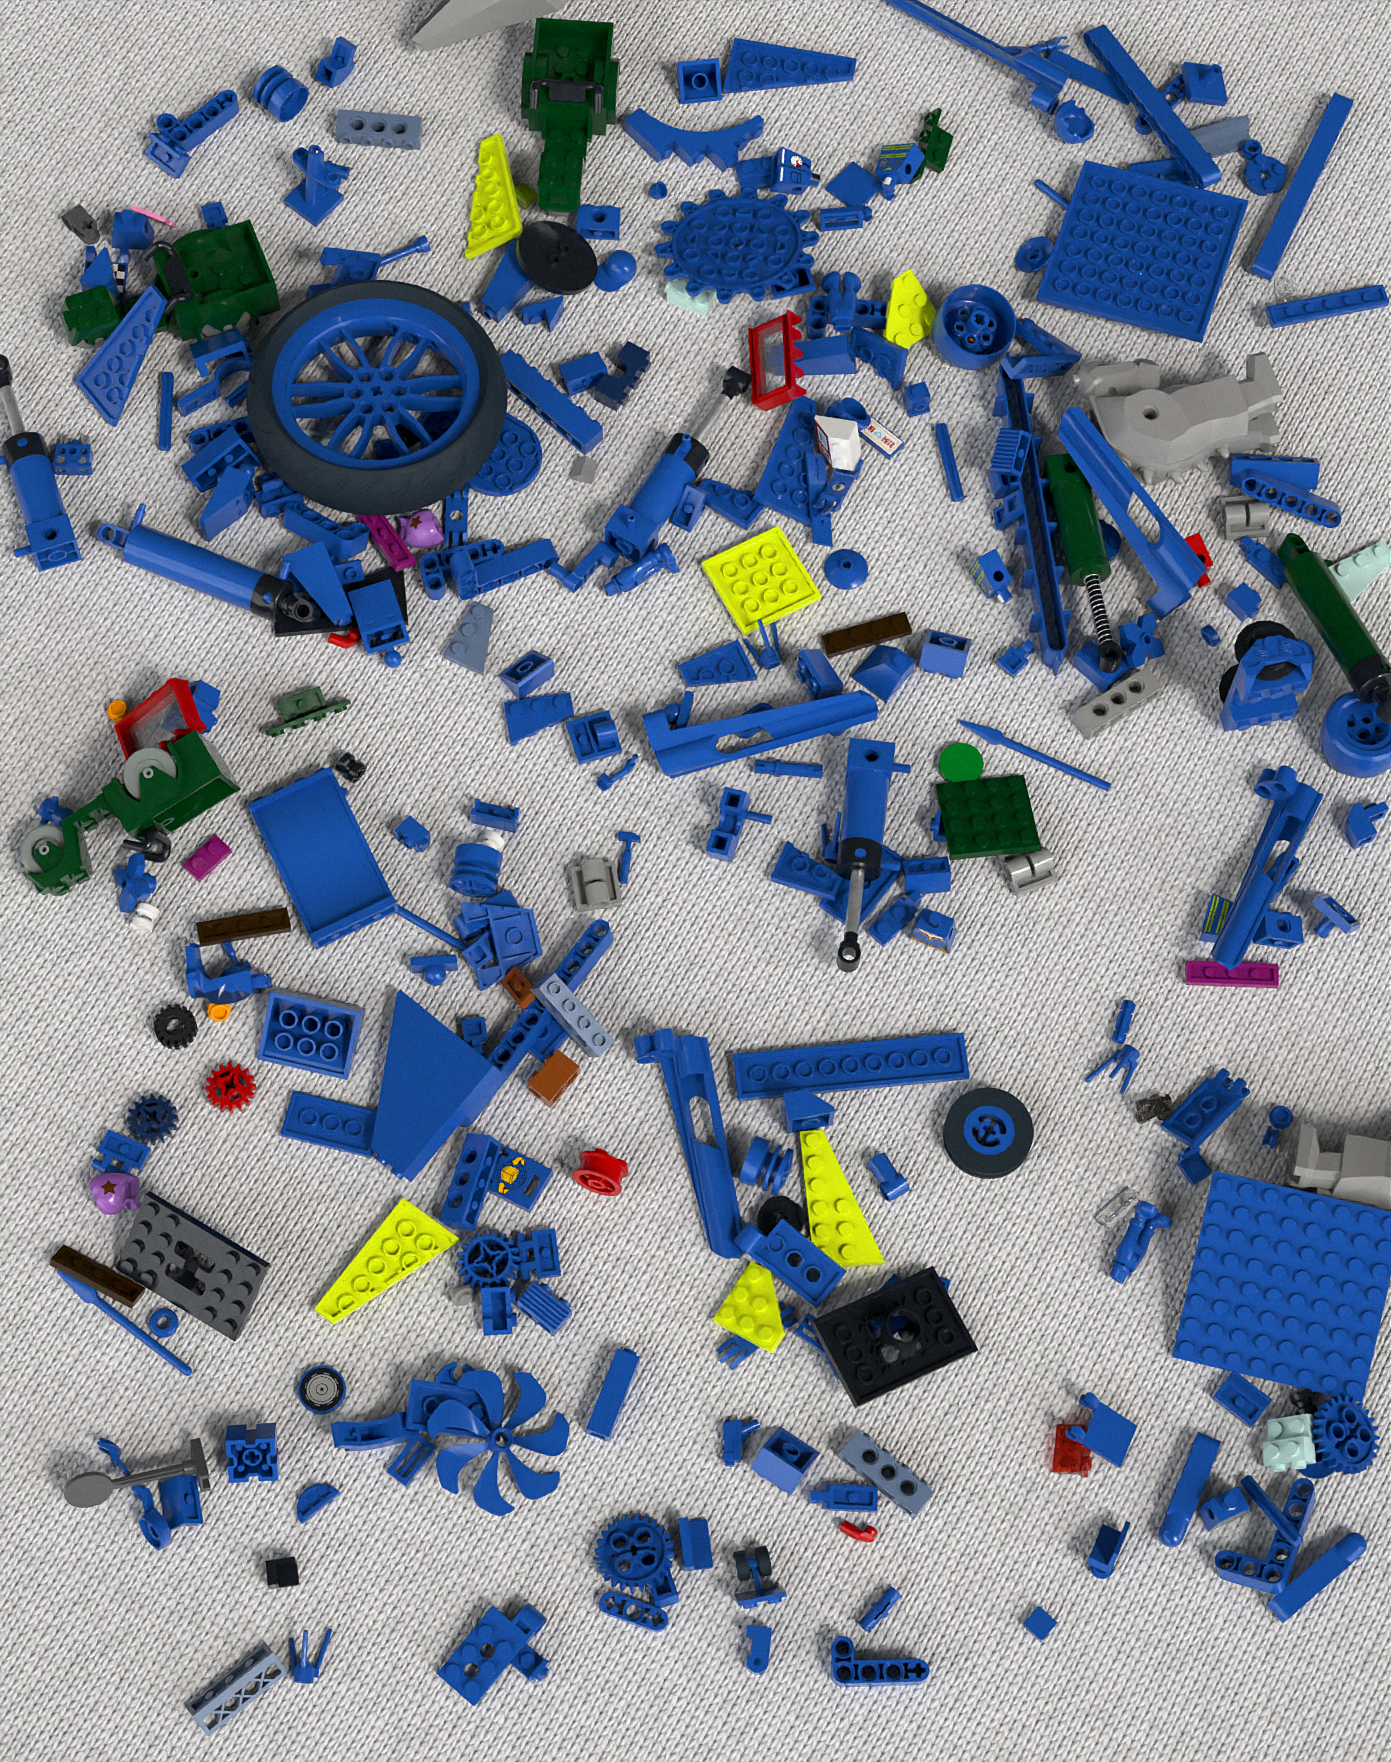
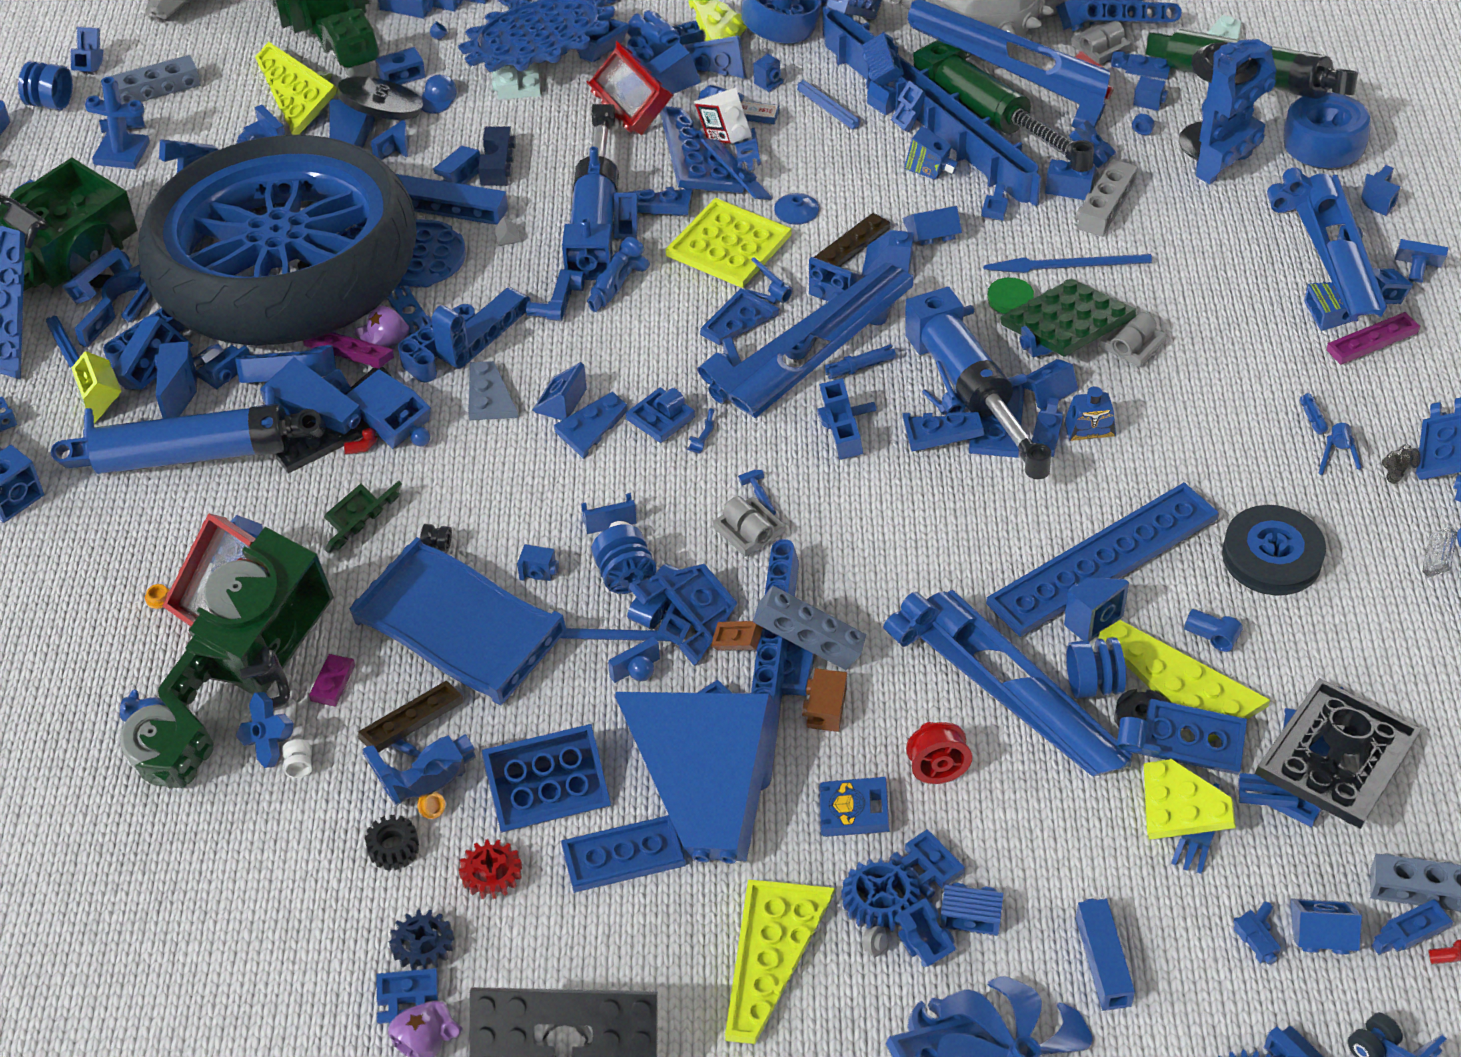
camera: 25 degrees left, 20 degrees down
blue brick [439,1133,502,1232] -> none
none -> neon yellow slope [71,351,121,424]
none -> blue panel [243,104,285,139]

